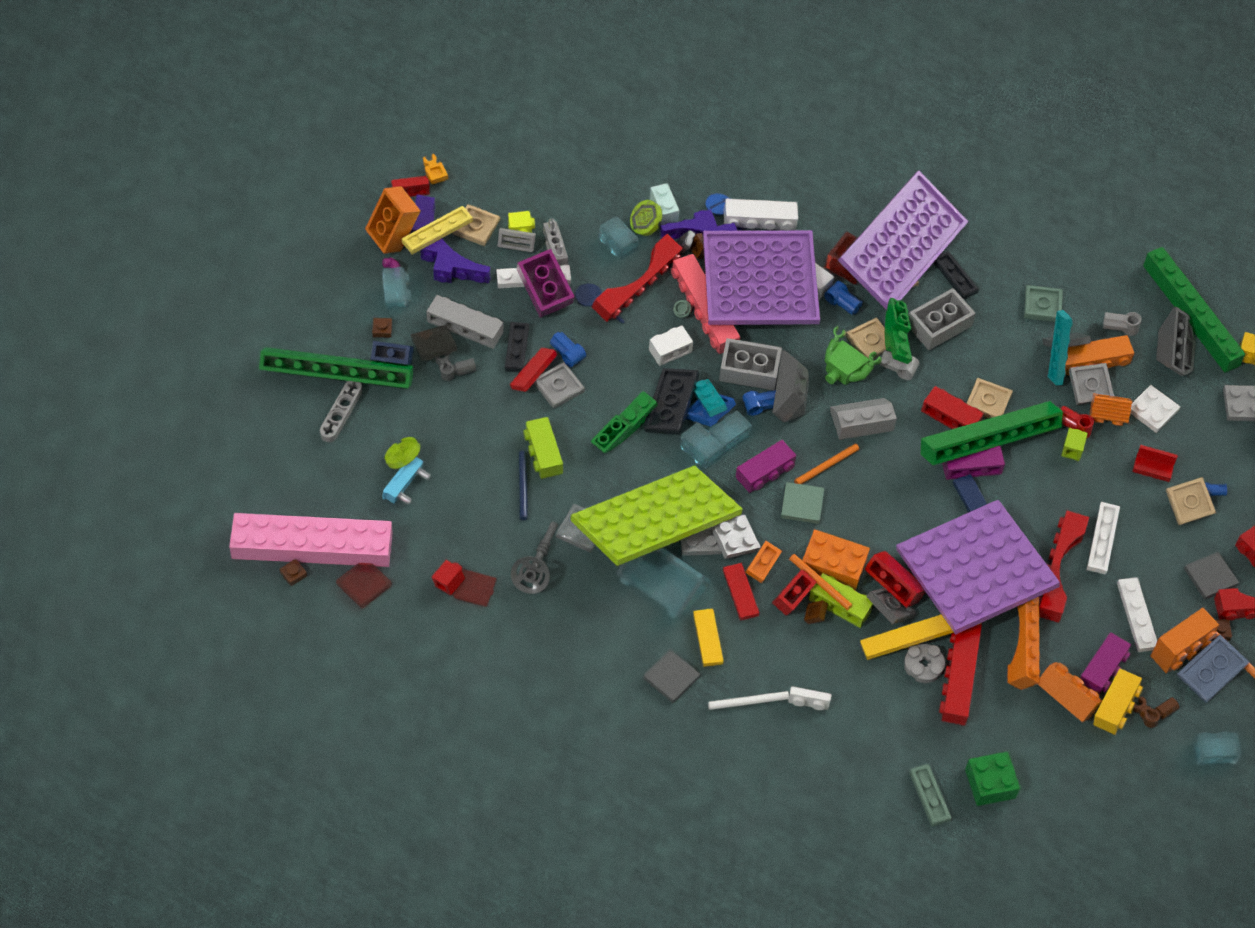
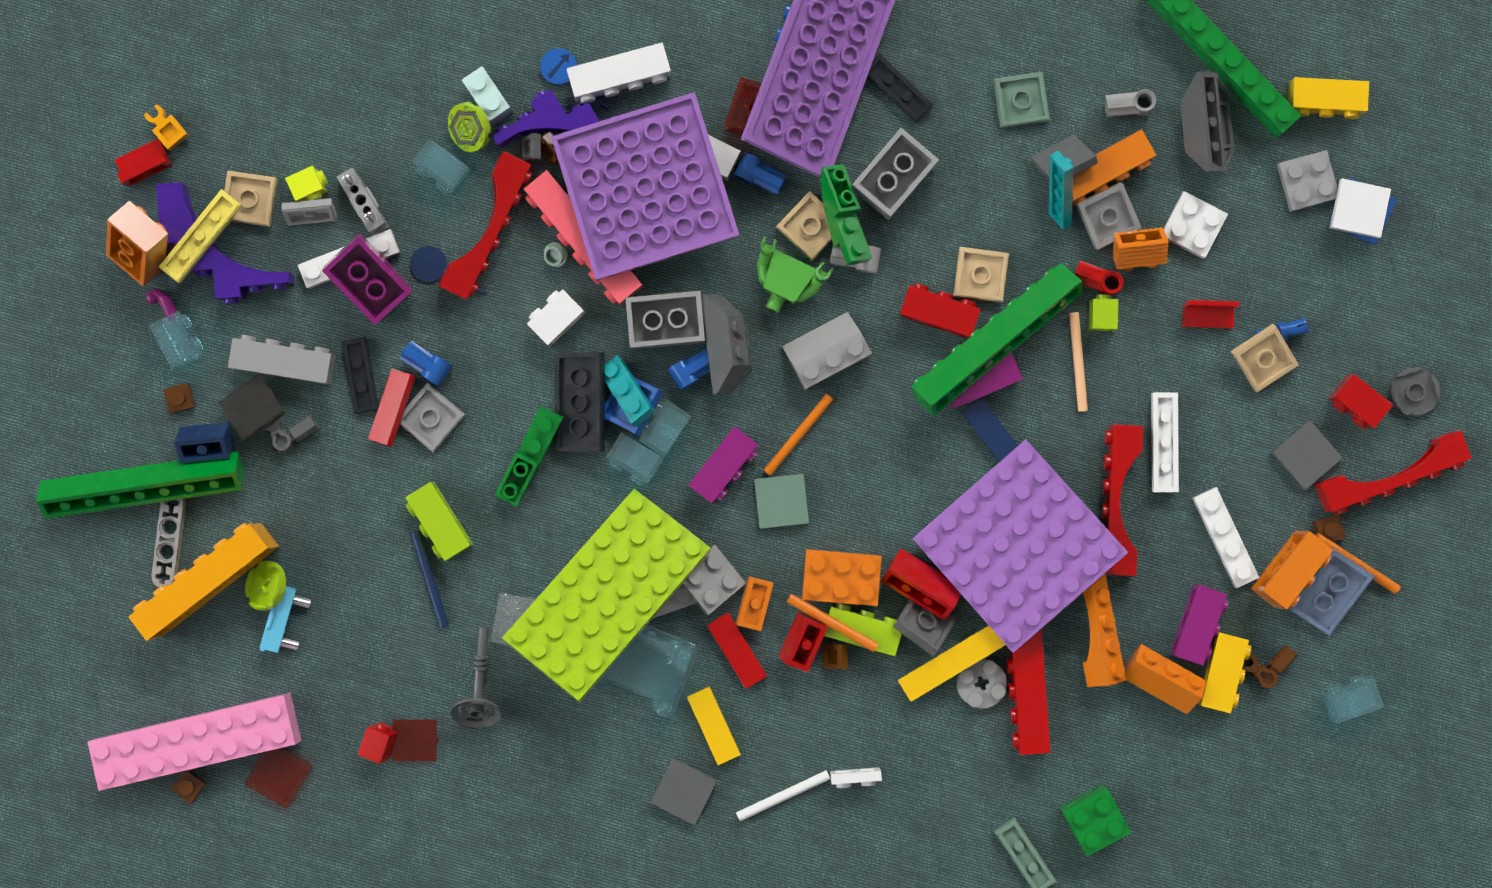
camera: 10 degrees left, 30 degrees up
none -> light orange brick [128,523,279,641]
none -> light nougat bar [1069,312,1088,412]

